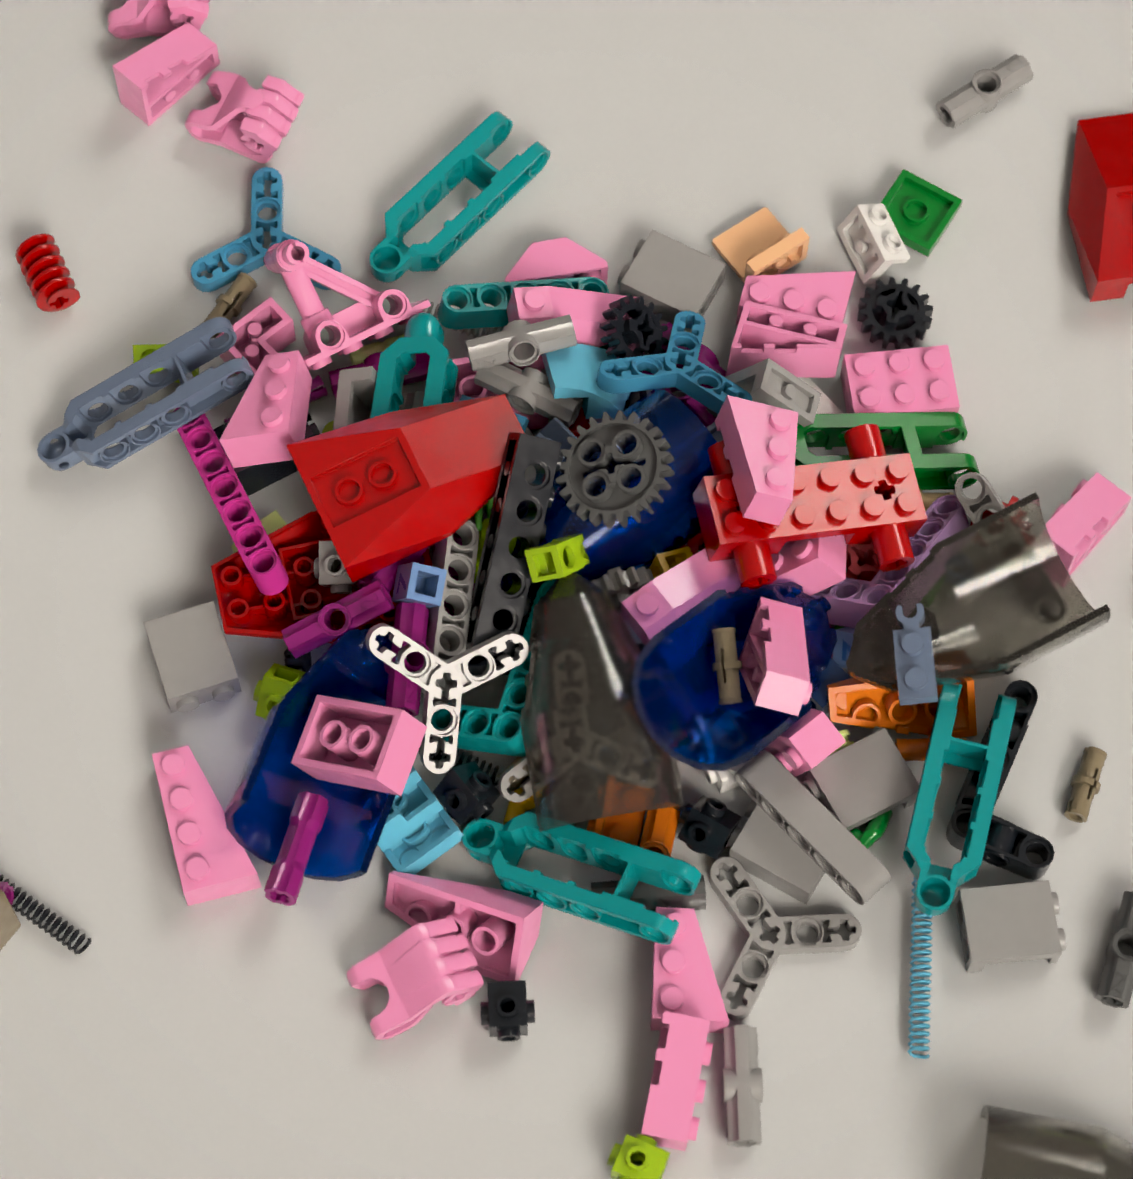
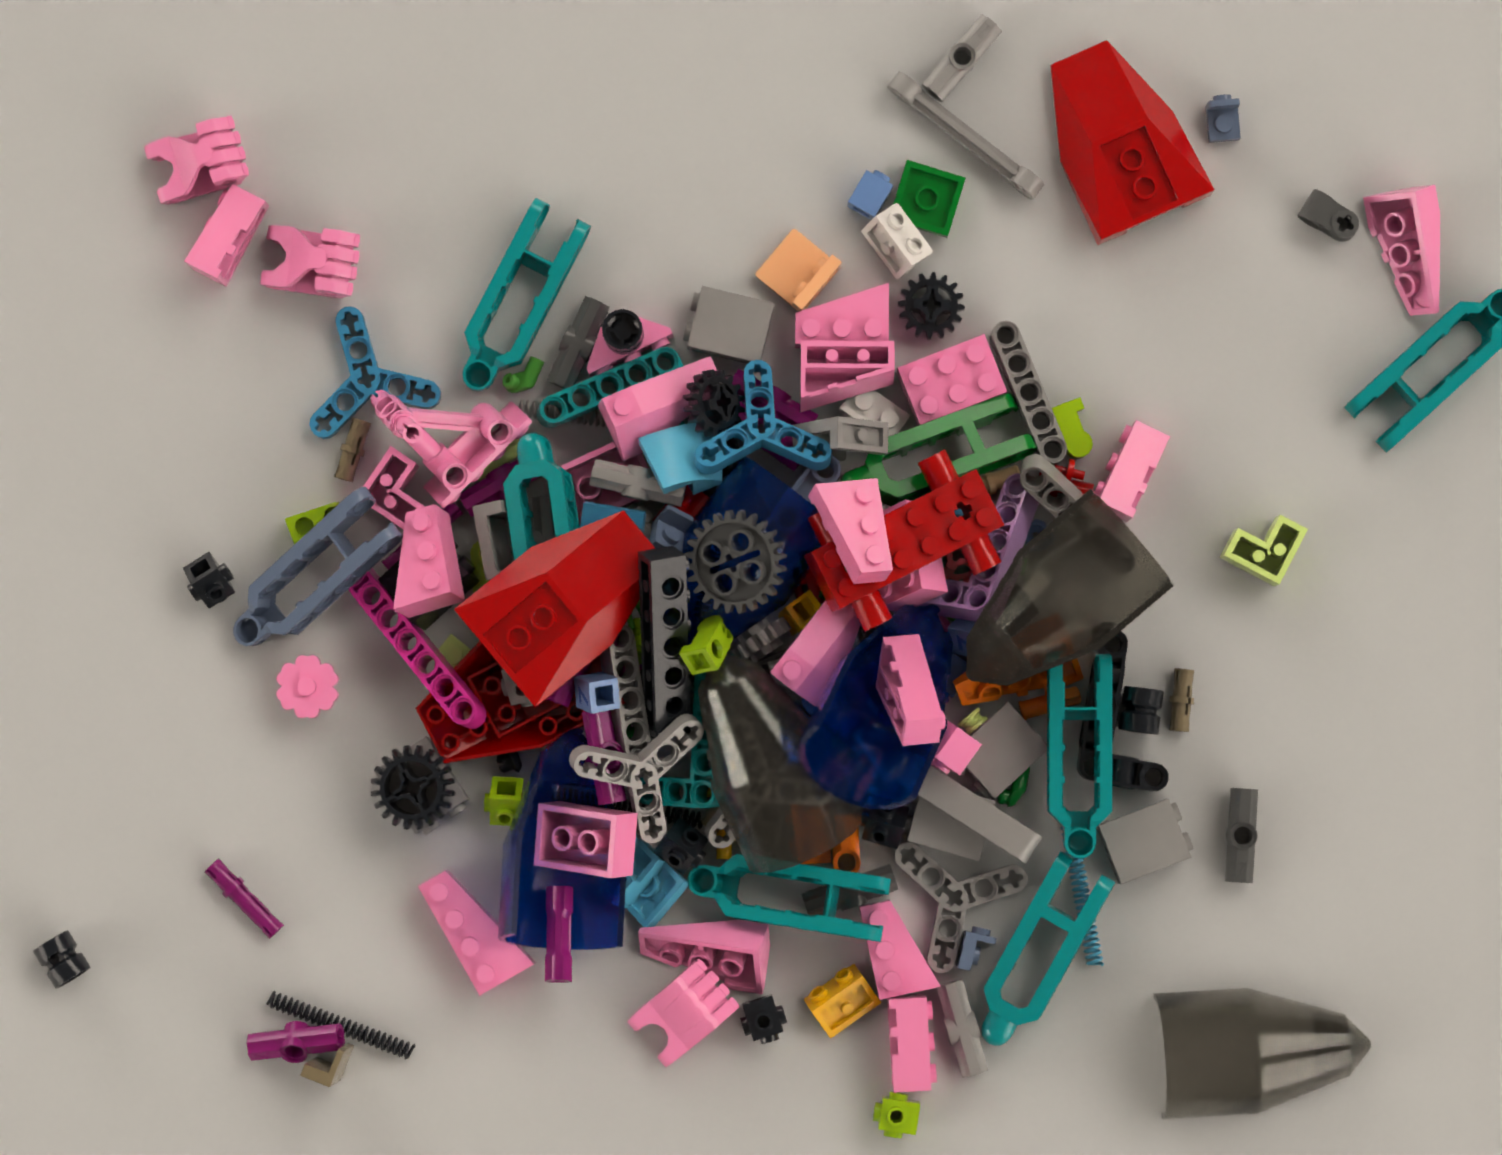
camera: 10 degrees left, 20 degrees up
red piece [15,234,80,312] -> none
magenta piece [281,580,395,659] -> none
light grey piece [465,314,577,371] -> none
dark tan pin [711,627,743,705] -> none
sand blue plate [893,603,938,706] -> none
none -> black brick [183,552,235,609]
none -> bright pink plant [276,655,339,718]
none -> black gear [371,745,456,830]
none -> bright green arm [502,356,545,393]
none -> dark grey piece [547,296,610,389]
none -> black wheel [602,309,644,355]
none -> yellow bracket [804,964,882,1039]
none -> medium blue brick [847,170,893,220]
none -> light grey piece [887,71,1044,200]
none -> sand blue bracket [956,926,997,971]
none -> teal piece [981,851,1116,1046]
none -> light grey beam [990,321,1067,465]
none -> lime leg [1052,397,1093,459]
none -> black wheel [1118,686,1164,735]

